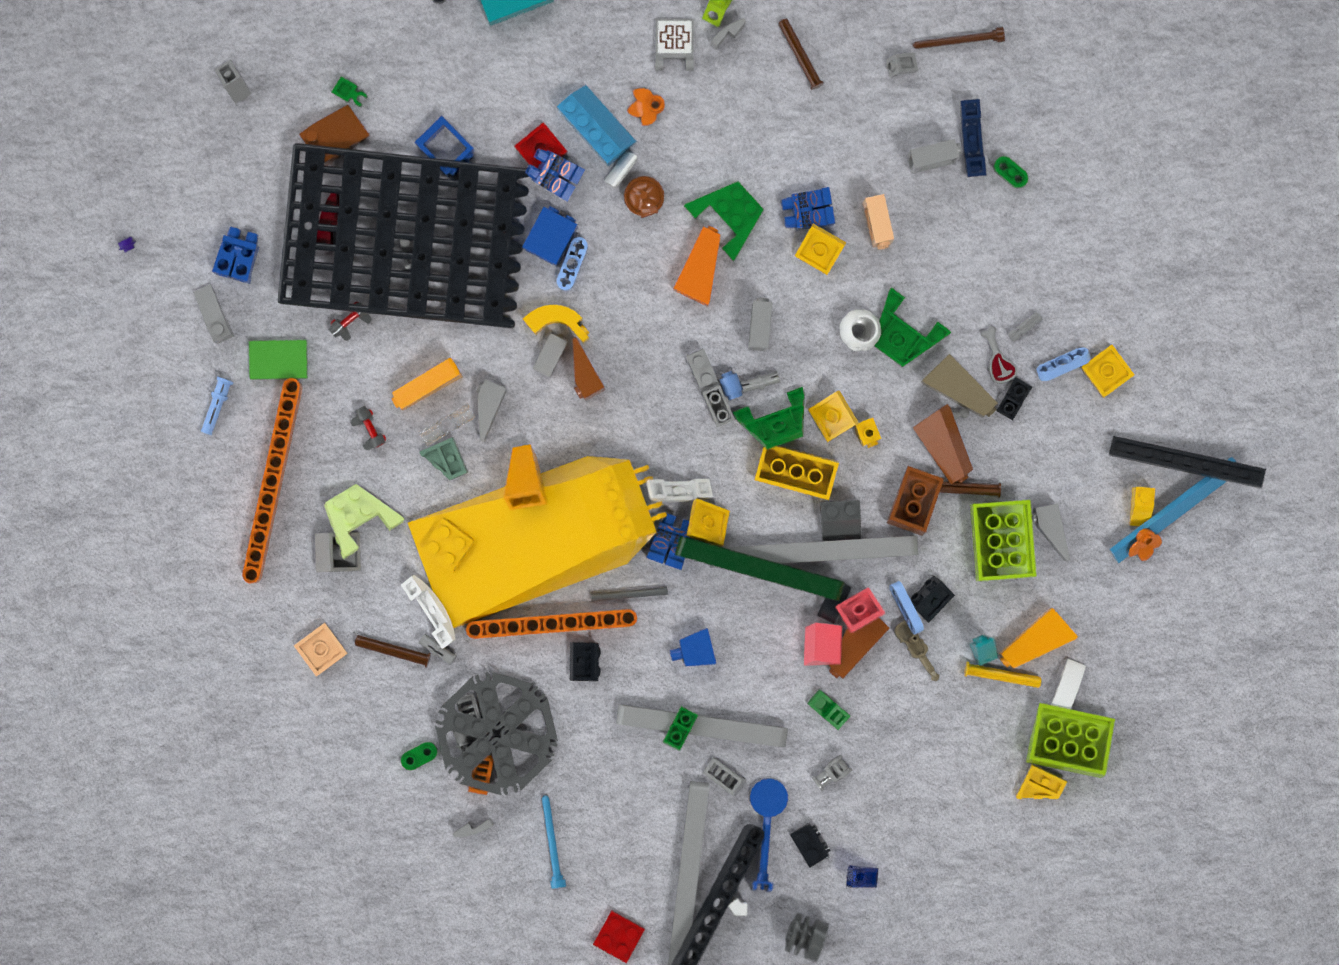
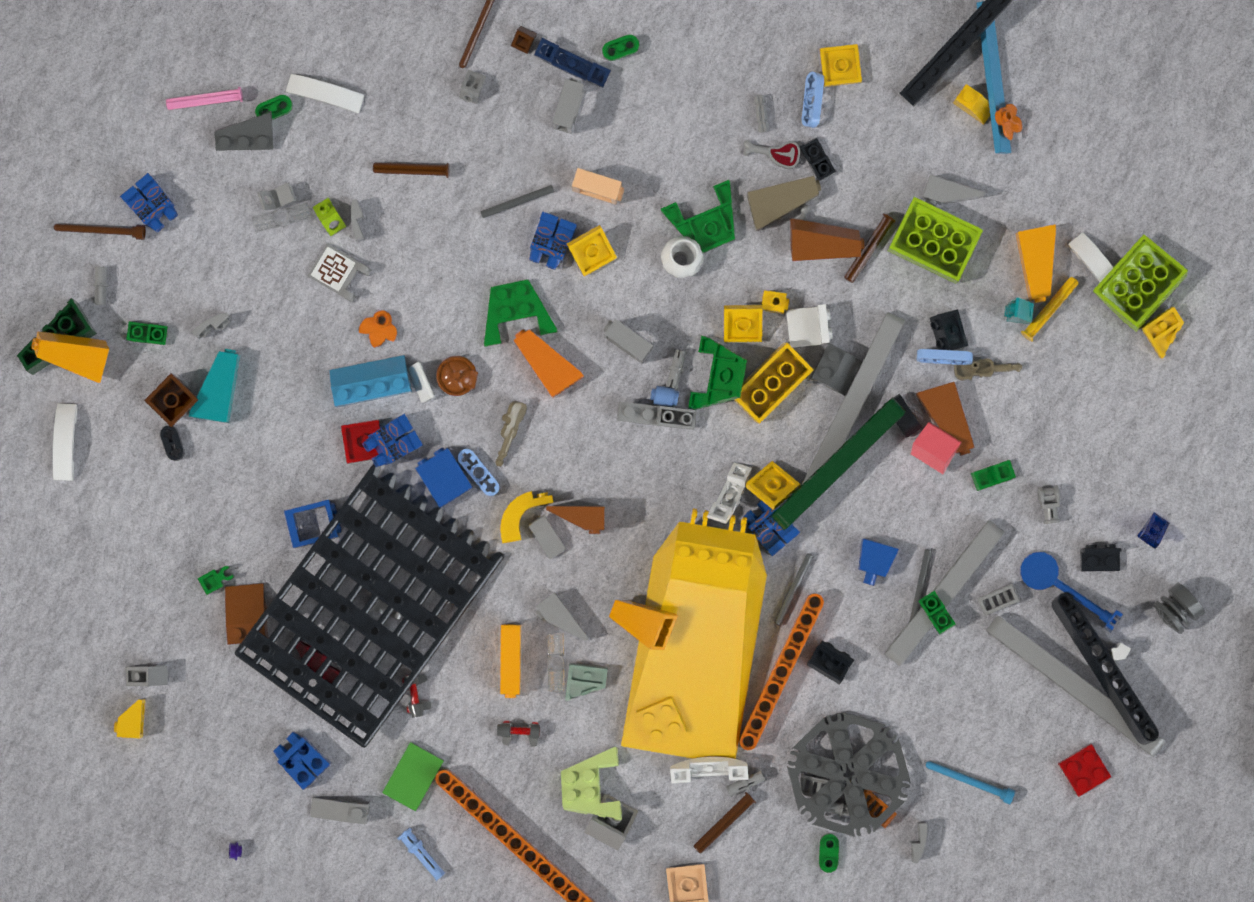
camera: 60 degrees left, 0 degrees up
coral slope [835,587,885,633] -> none
dark orange slope [886,466,944,536] -> none
none -> yellow slope [114,699,145,739]
none -> dark grey bar [480,185,554,218]
none -> dark tan piece [495,401,527,467]
none -> reddish brown slope [511,26,537,54]
none -> white bracket [786,304,833,348]
none -> dark grey bar [910,549,932,622]

